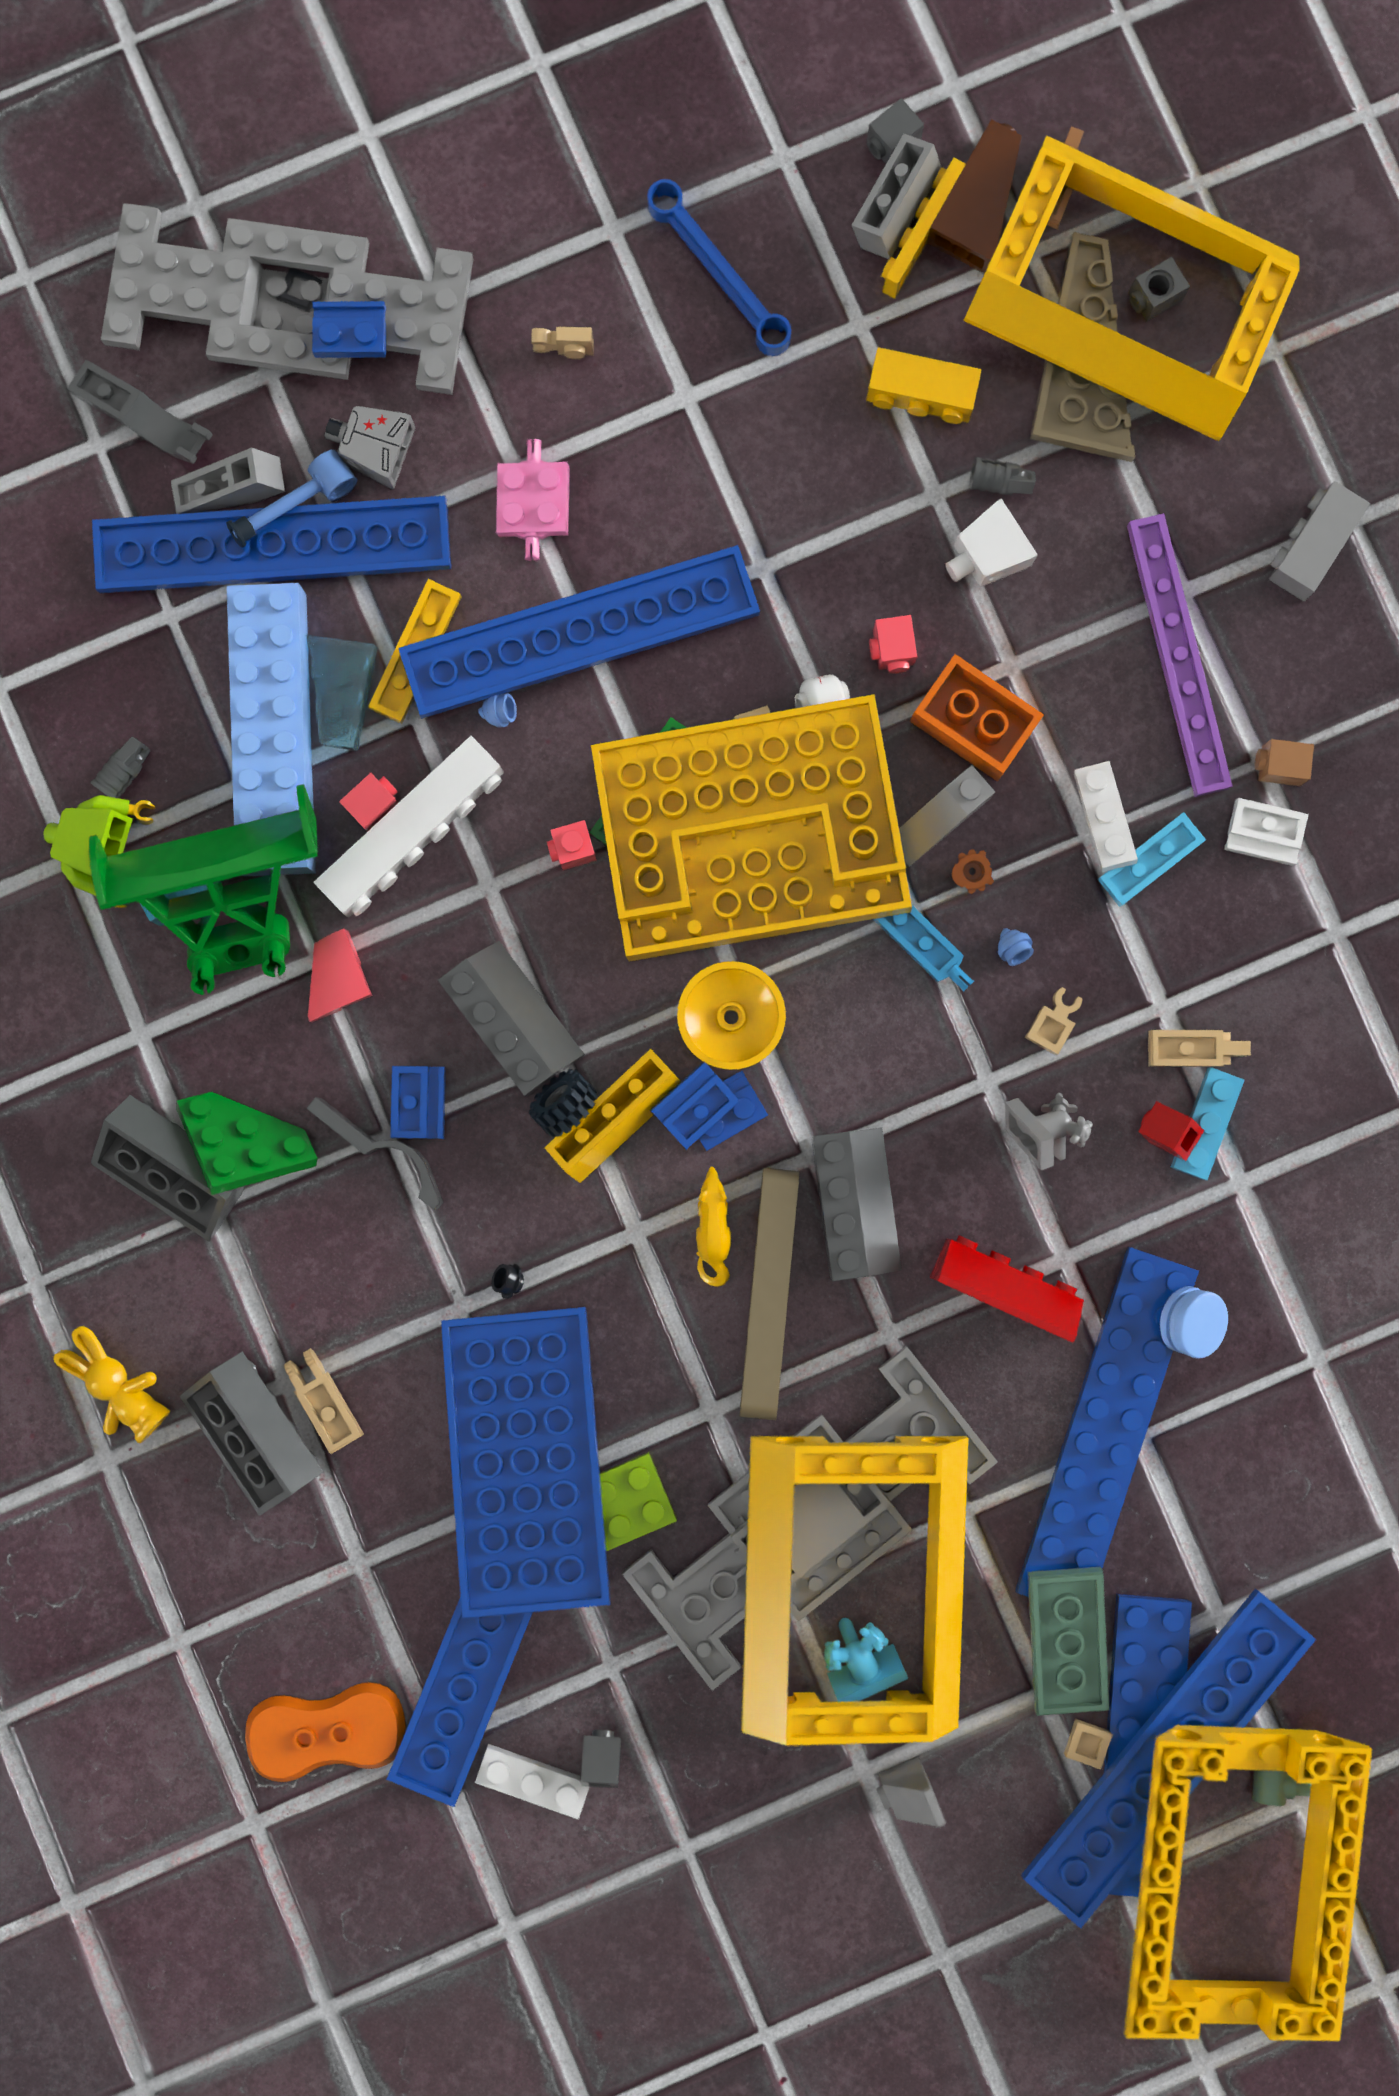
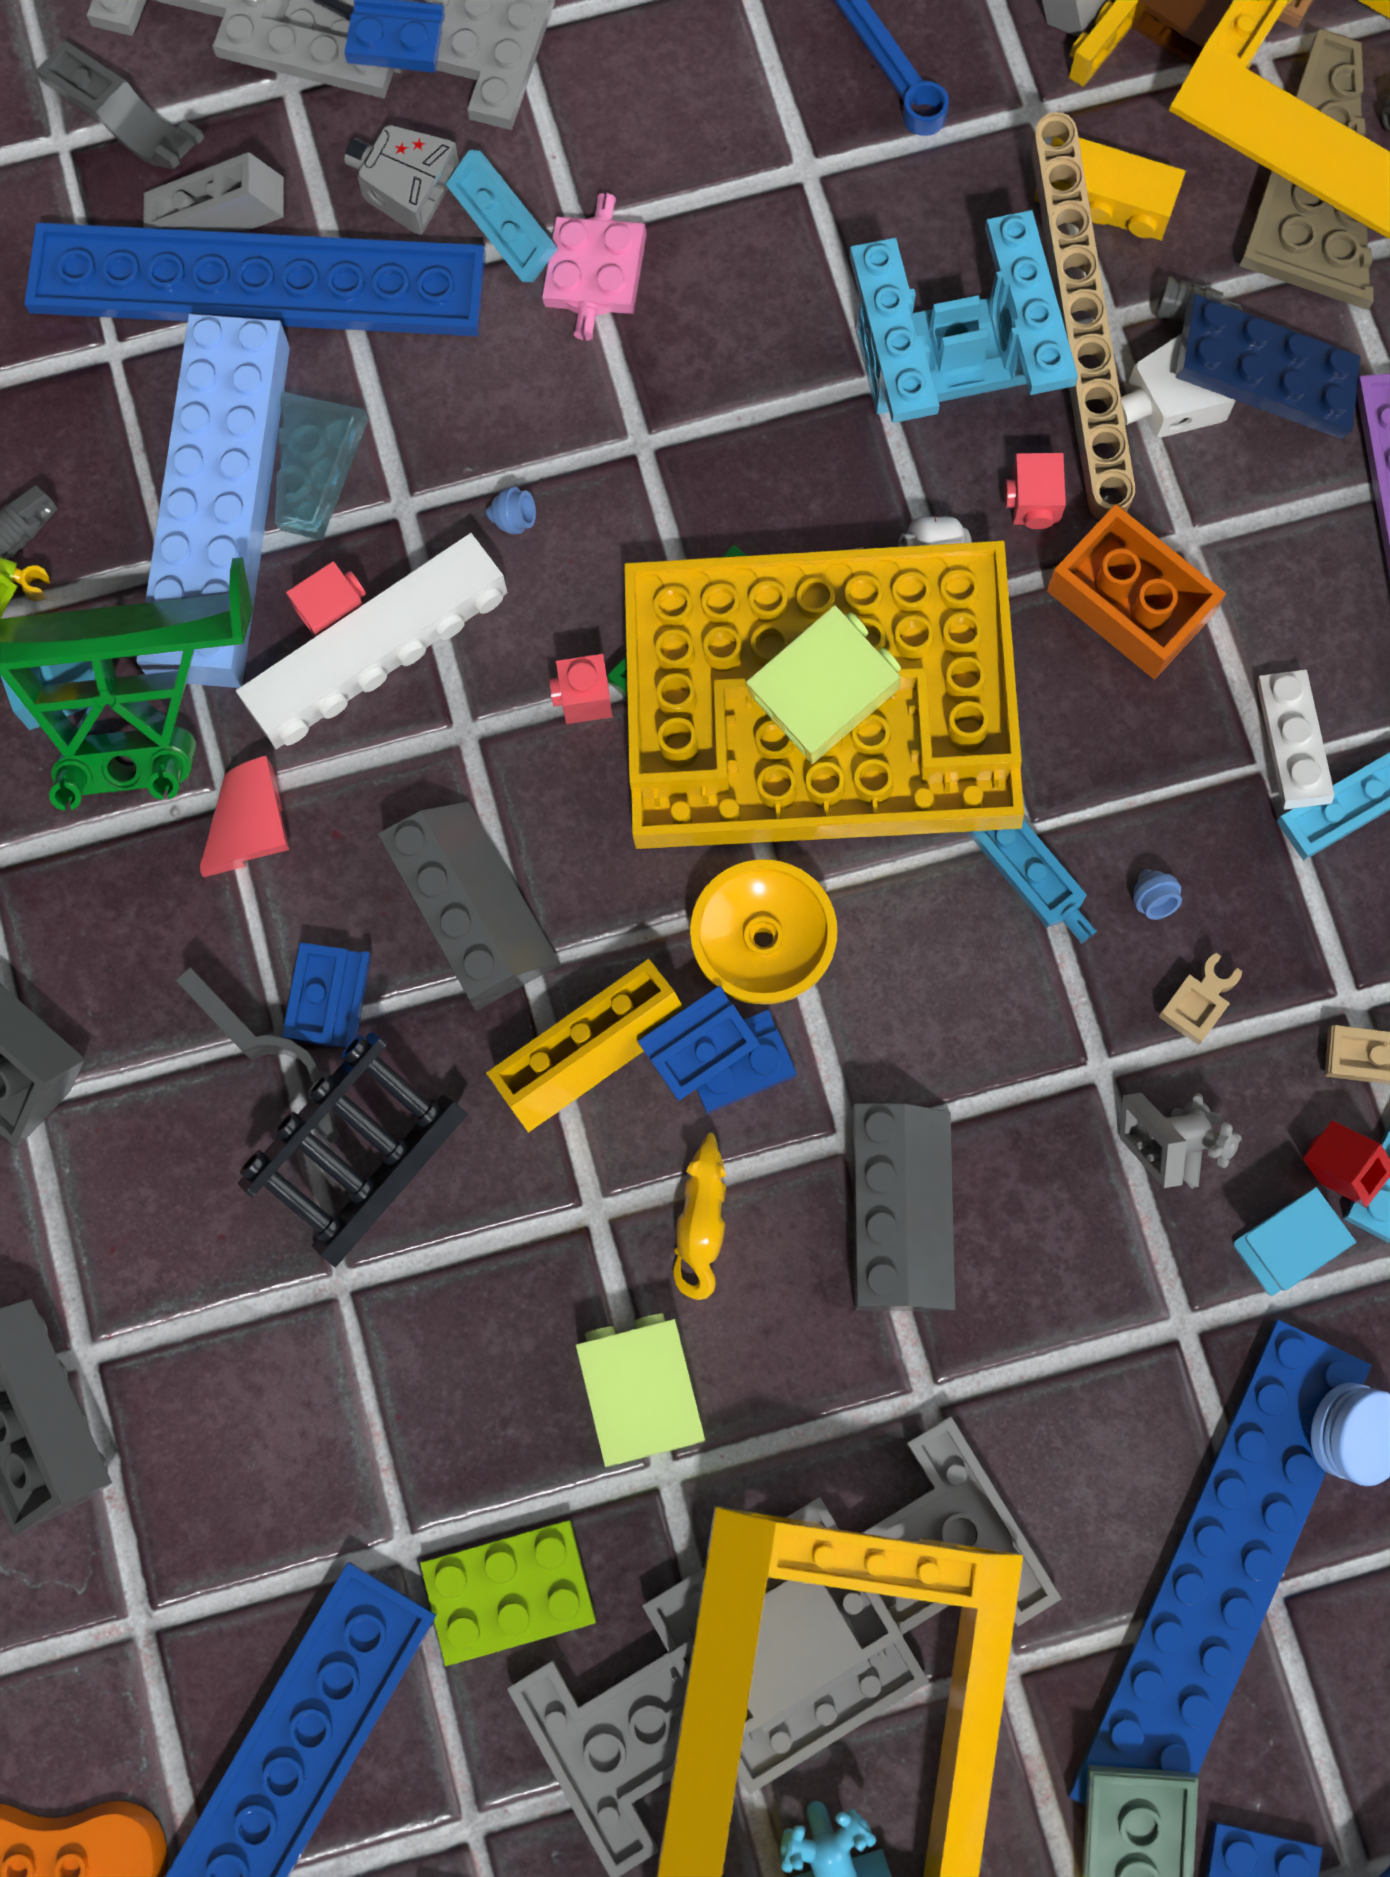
camera: 10 degrees right, 10 degrees down
green plate [176,1092,318,1195] -> none
medium blue piece [226,450,357,547] -> none
tan hinge [284,1348,364,1454] -> none
yellow plate [368,579,461,724] -> none
blue plate [398,545,760,719] -> none
blue plate [441,1307,611,1618] -> none
black plate [491,1264,524,1299] -> none
black bush [529,1069,597,1137] -> none
tan plate [532,327,593,359] -> none
dark tan beam [740,1168,799,1421] -> none
light grey slope [899,765,995,867] -> none
red slope [930,1235,1084,1343] -> none
dark orange animal [951,849,994,894] -> none
none -> black fence [237,1032,468,1268]
none -> medium azure plate [445,150,558,282]
none -> yellowish green brick [576,1313,706,1467]
none -> yellowish green brick [746,606,901,764]
none -> medium azure piece [850,210,1078,423]
none -> tan beam [1032,112,1135,520]
none -> dark blue plate [1175,294,1361,440]
none -> medium azure piece [1233,1187,1356,1296]

